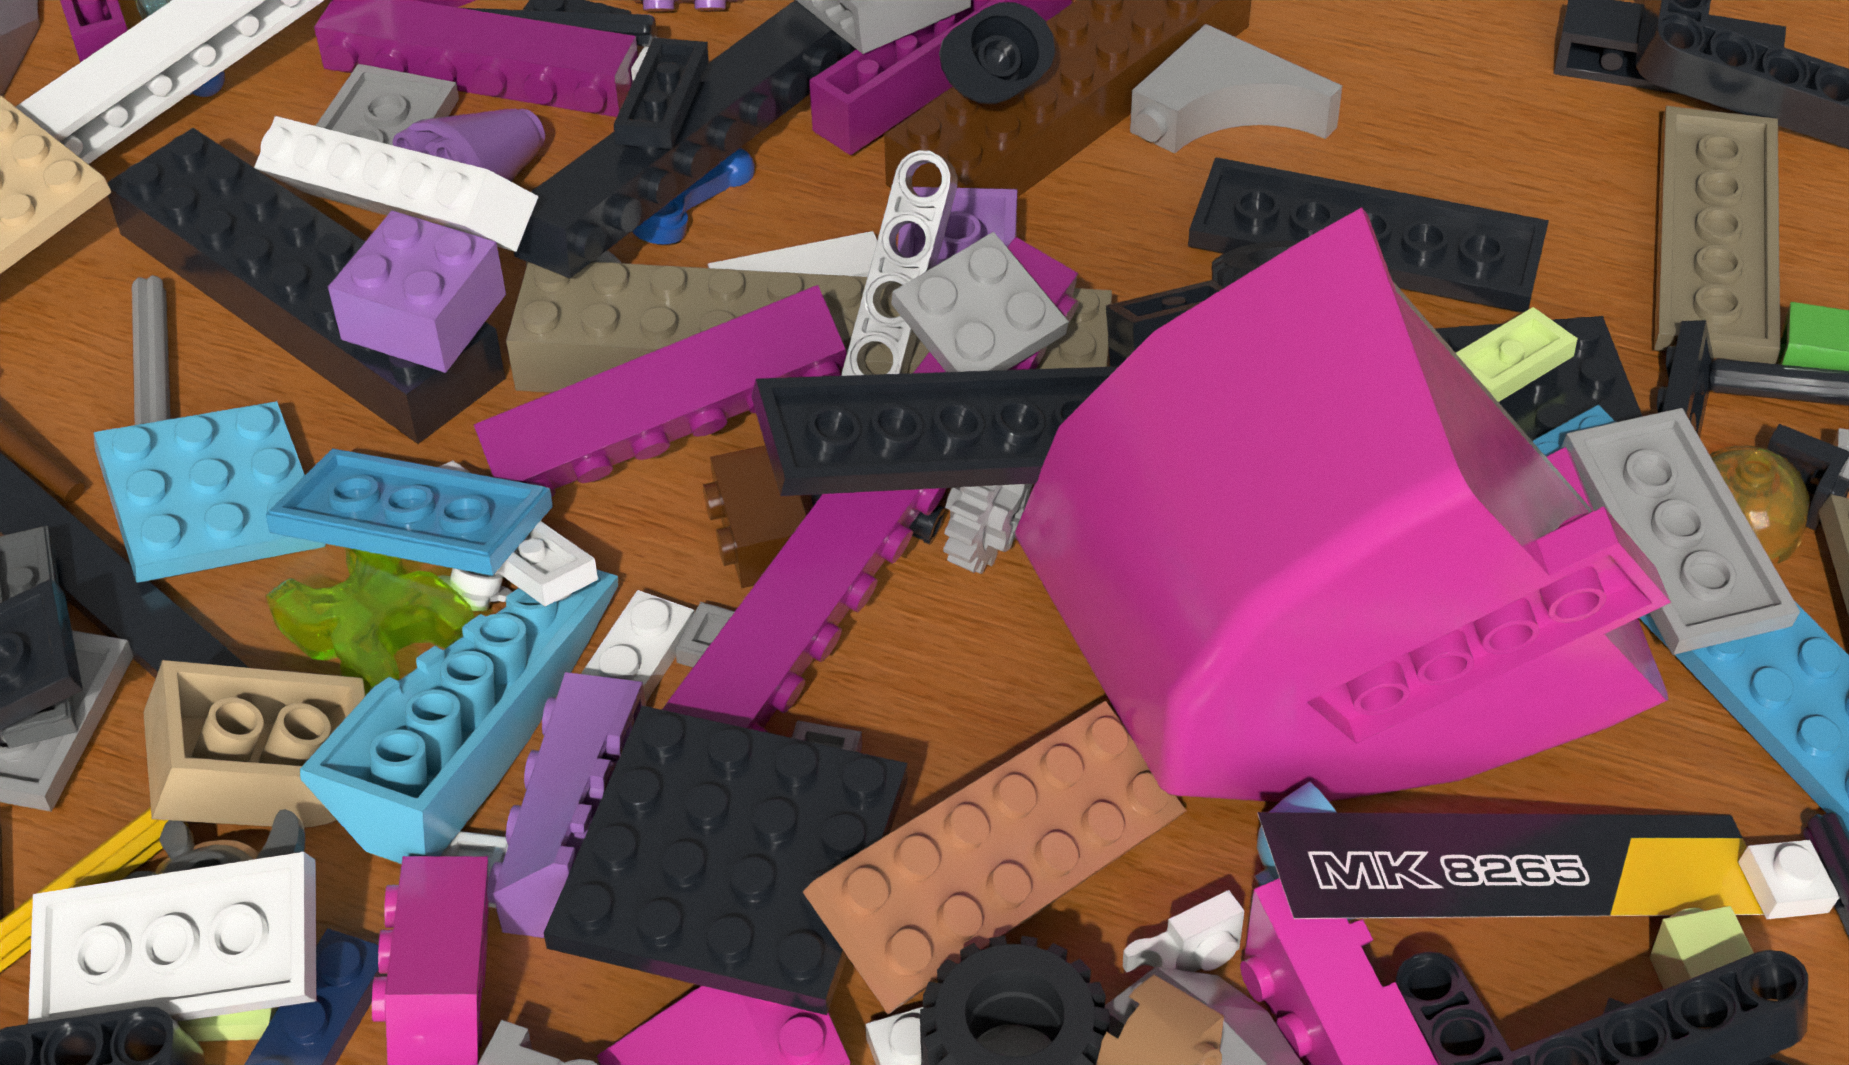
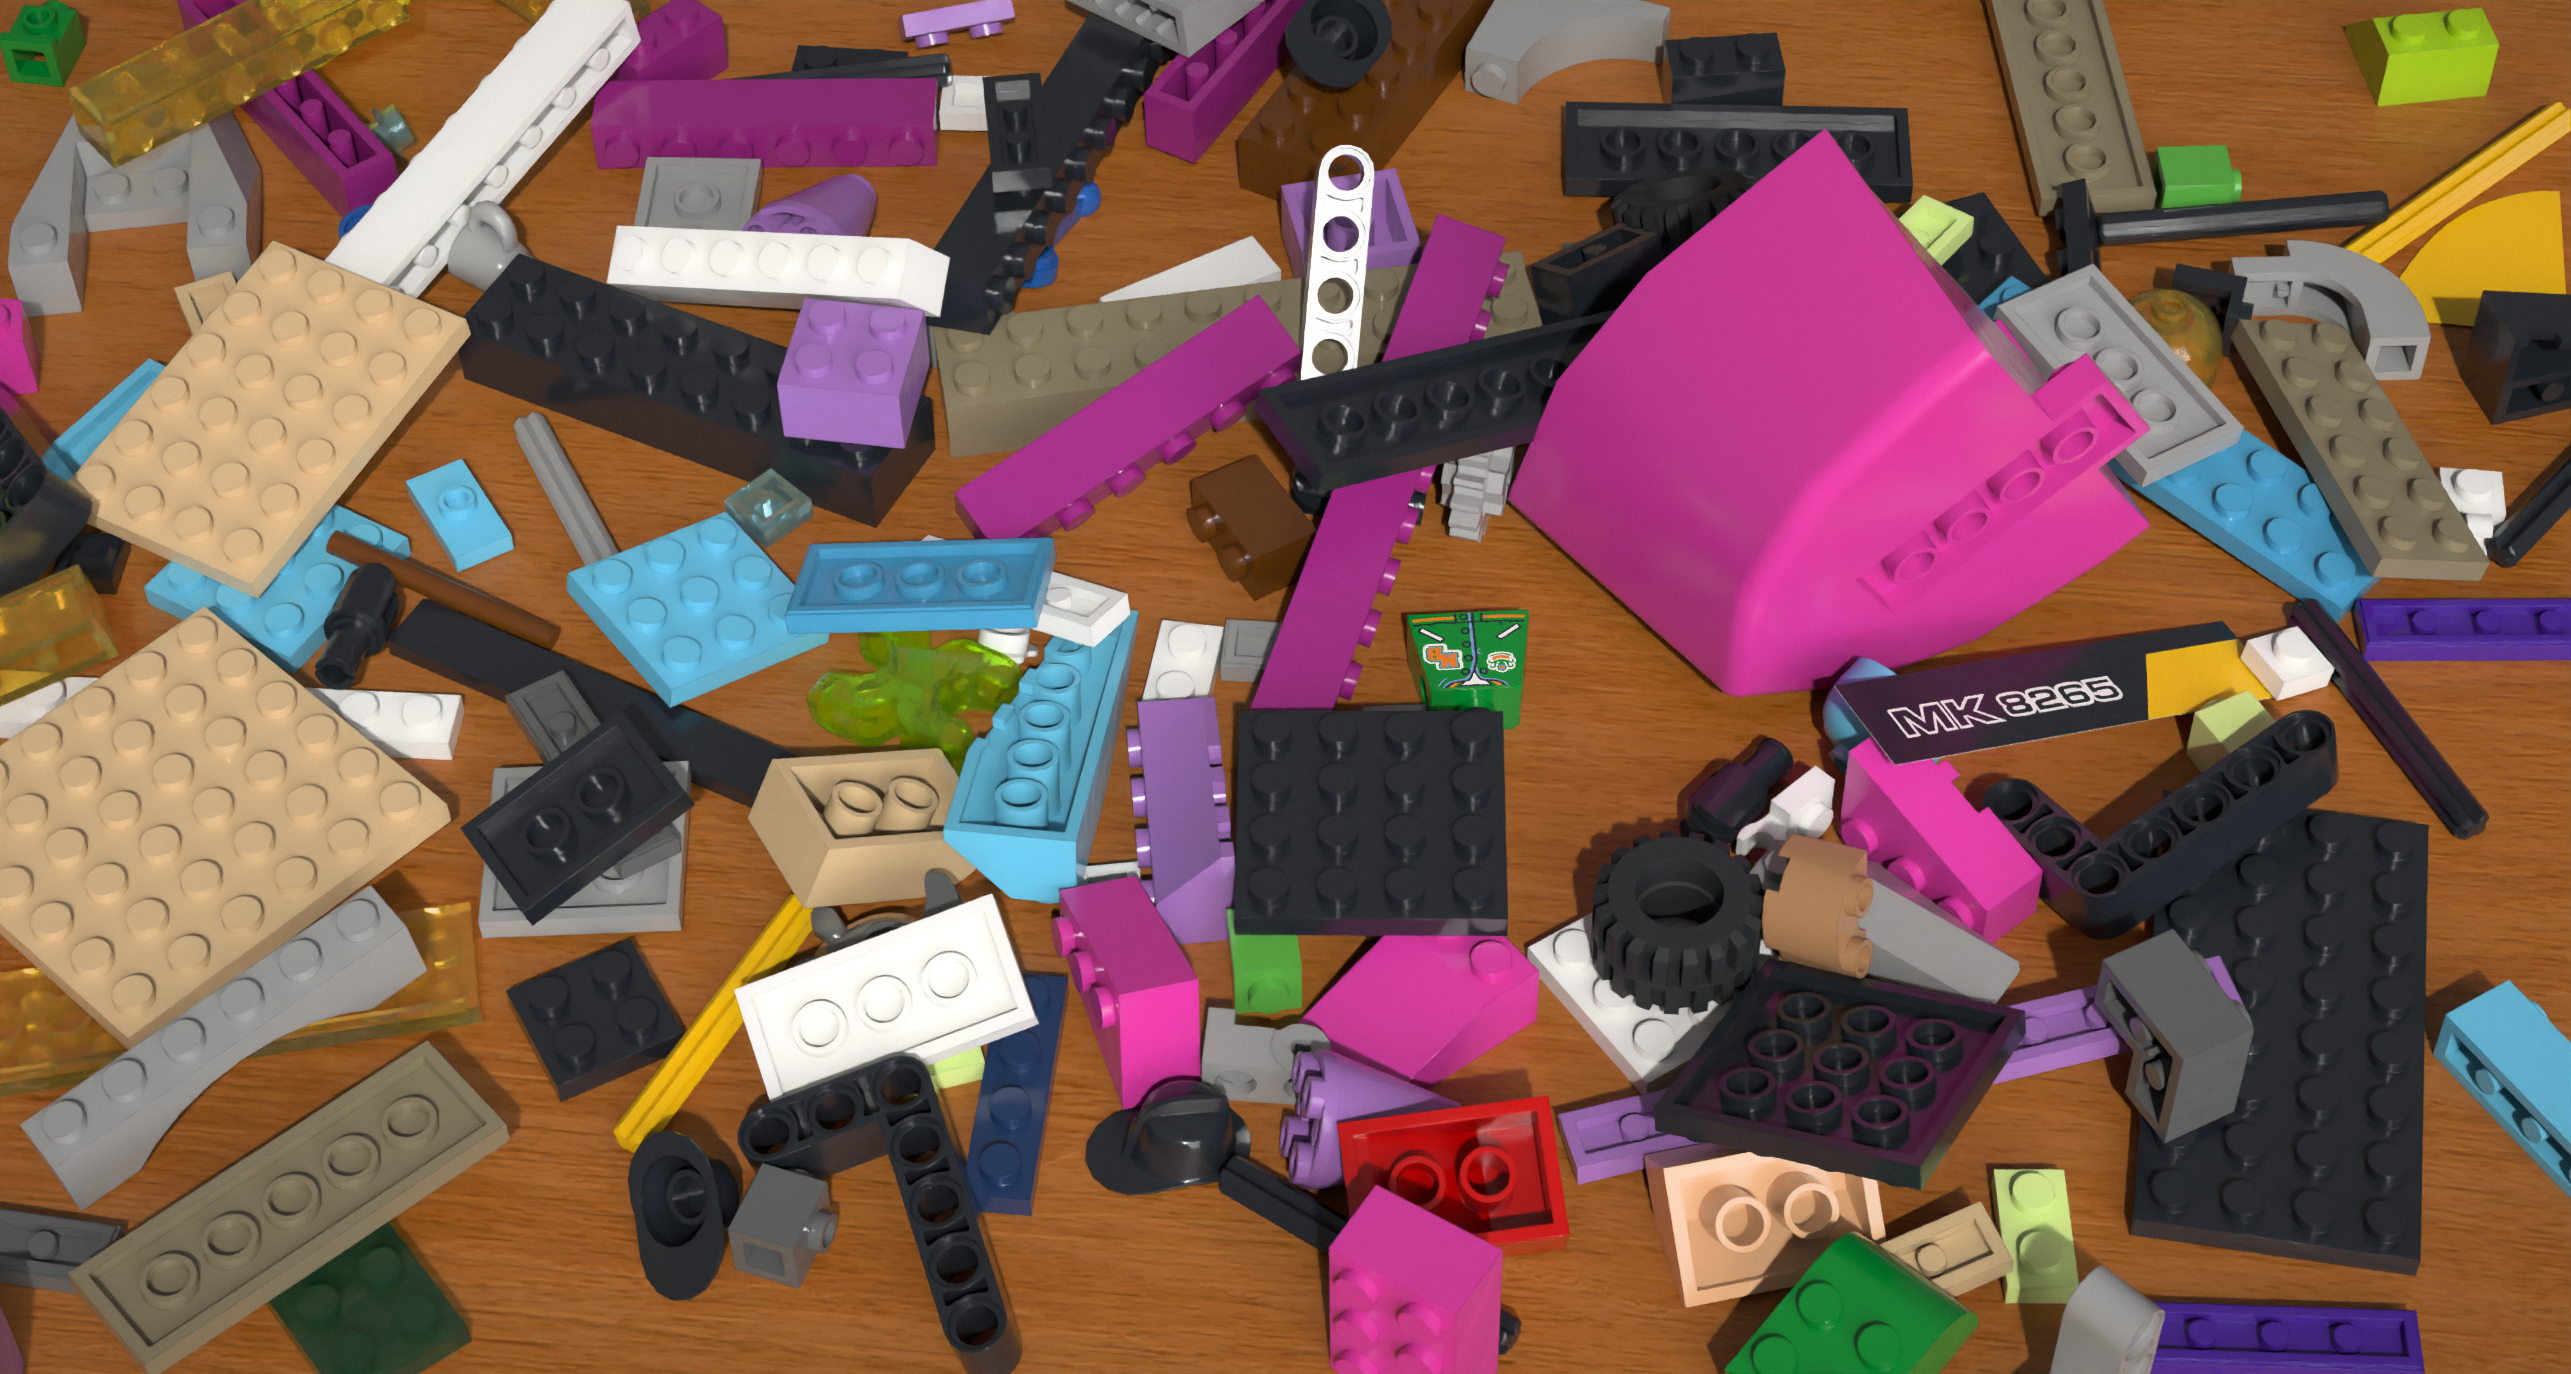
camera: 15 degrees left, 0 degrees up
nougat plate [803,701,1186,1014] -> none
light grey plate [891,232,1069,372] -> none
none -> medium azure plate [405,458,514,572]
none -> light grey piece [448,200,535,292]
none -> clear light blue plate [724,468,813,548]
none -> bright green brick [1226,908,1302,1014]
none -> green torso [1407,609,1529,729]
none -> black brick [1661,32,1786,106]
none -> black arm [1679,738,1794,844]

